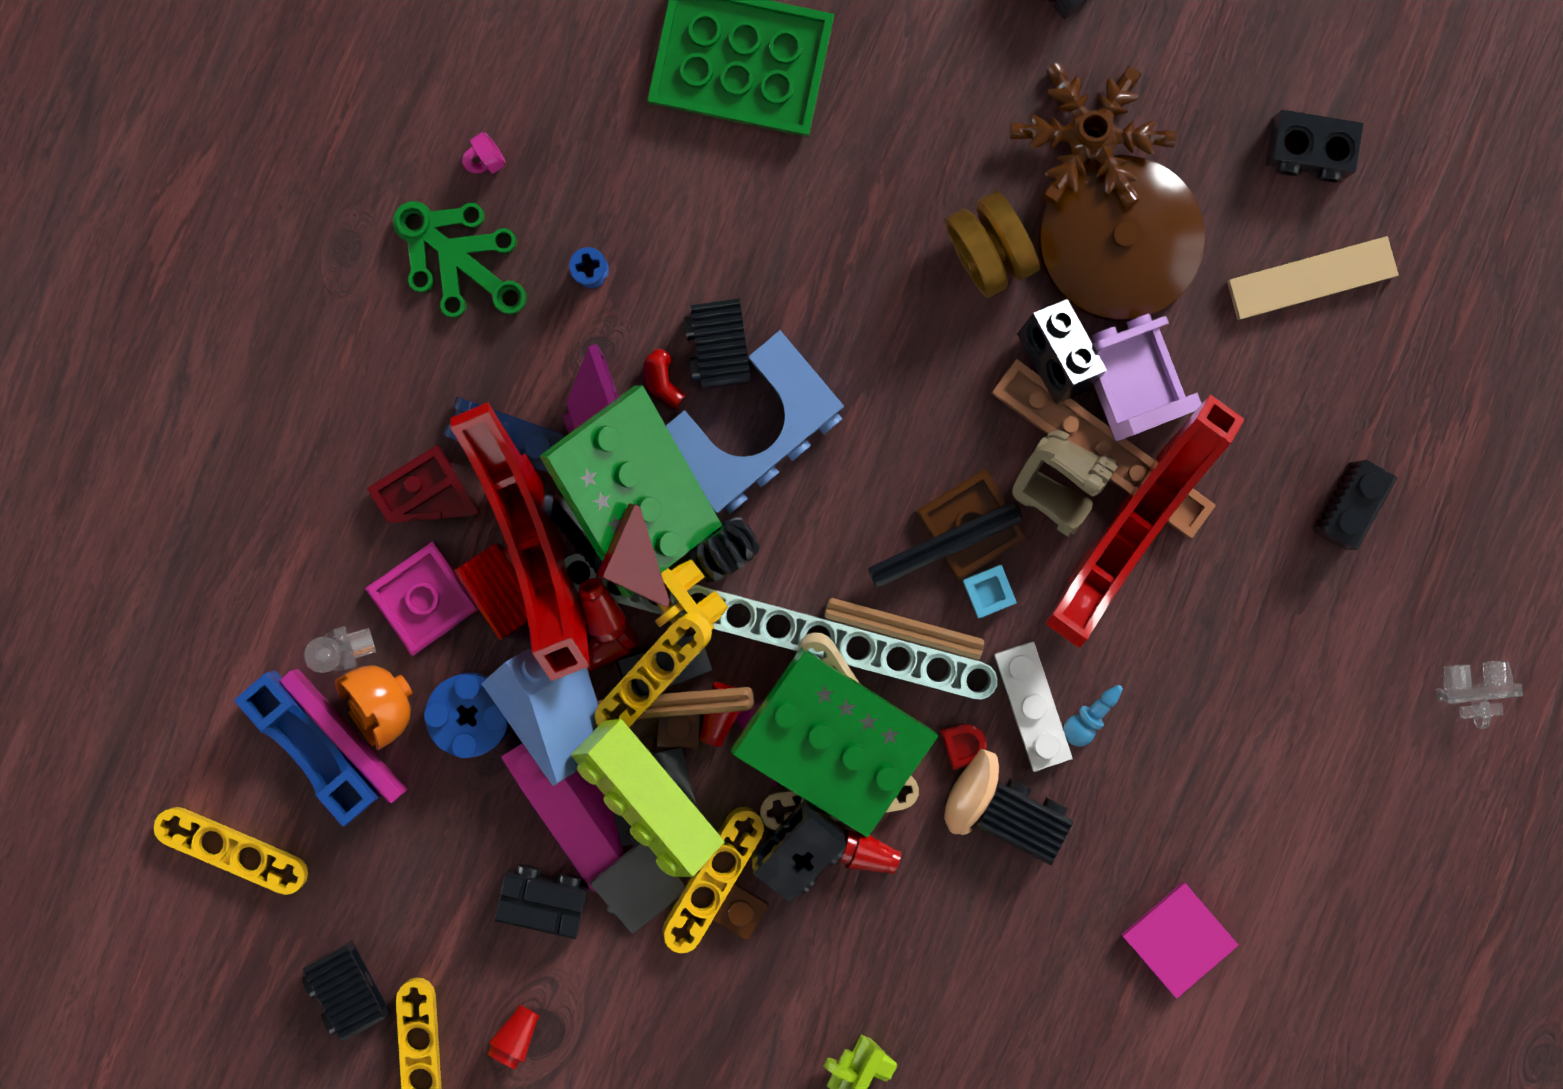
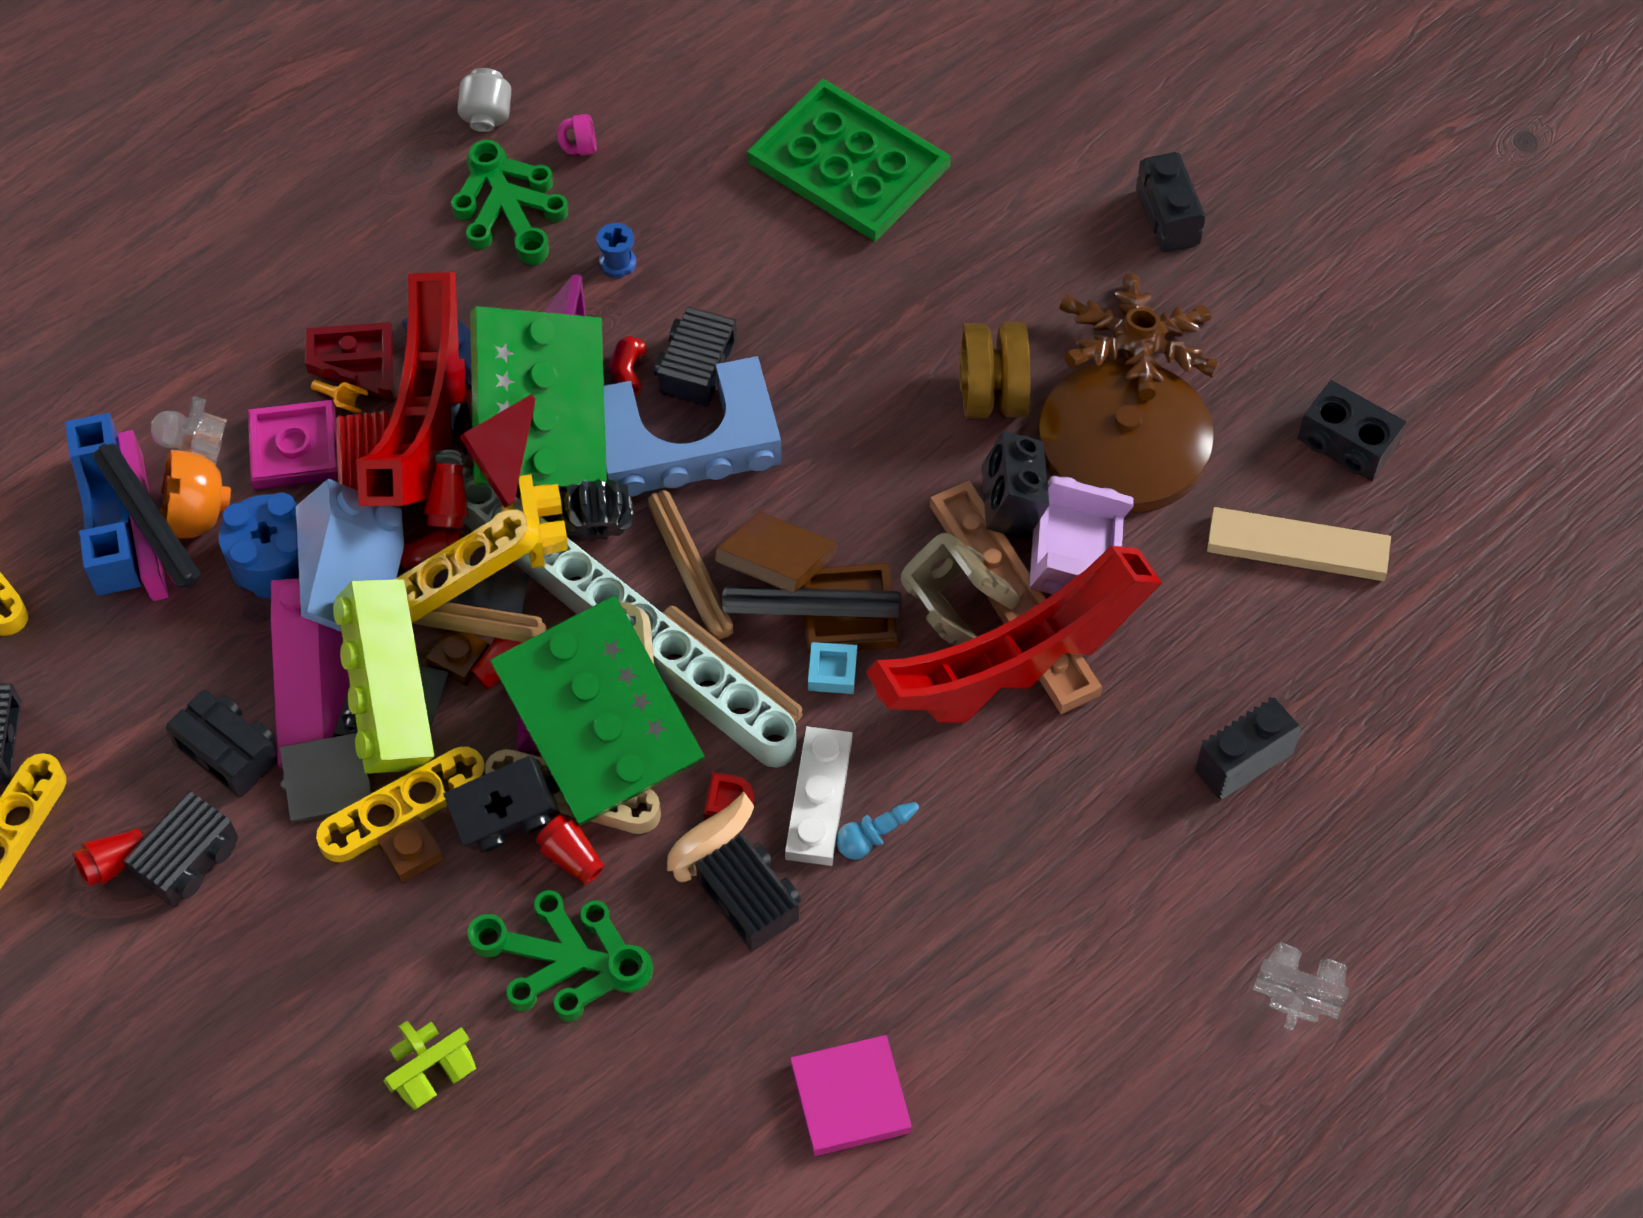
camera: 25 degrees right, 30 degrees down
none -> black axle [93,443,201,589]
none -> black brick [123,790,238,907]
none -> light orange hand [311,380,368,414]
none -> light grey head [457,68,512,132]
none -> green plant [468,890,653,1022]
none -> medium nougat axle [648,490,733,641]
none -> reddish brown tile [715,511,837,593]

